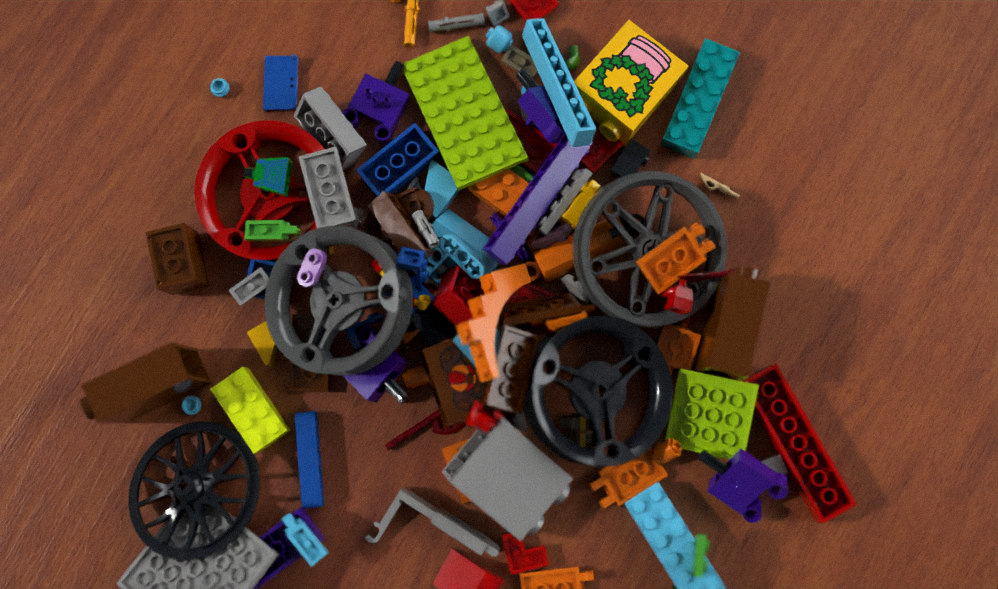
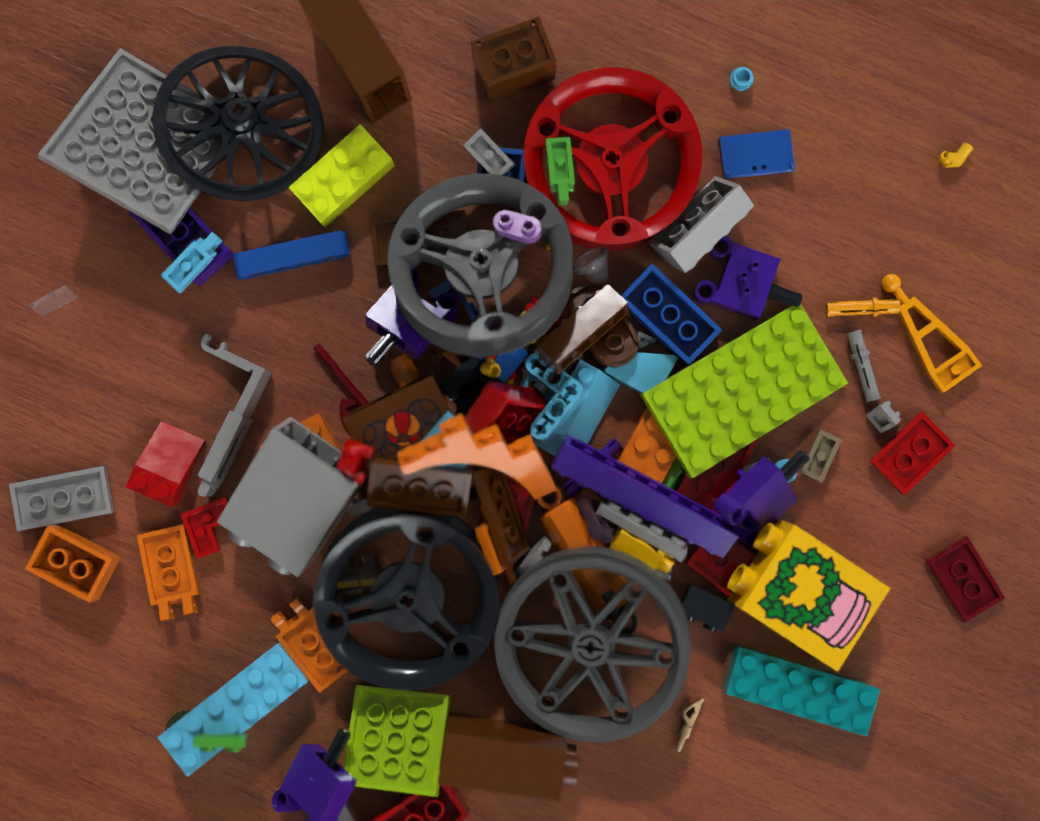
camera: 80 degrees right, 5 degrees up
medium azure plate [182,395,202,415] -> none
green torso [244,157,293,197] -> none
yellow slope [247,321,278,367] -> none
light grey plate [299,147,357,228] -> none
blue bracket [396,247,429,289] -> none
light grey pin [412,210,440,249] -> none
medium azure head [485,25,514,53] -> none
medium azure brick [522,18,596,147] -> none
bright green arm [565,45,580,71] -> none
orange tile [636,222,715,294] -> none
orange brick [651,438,682,464] -> none
orange plate [657,316,702,376] -> none
red piece [661,280,693,315] -> none
dark red piece [678,267,754,282] -> none

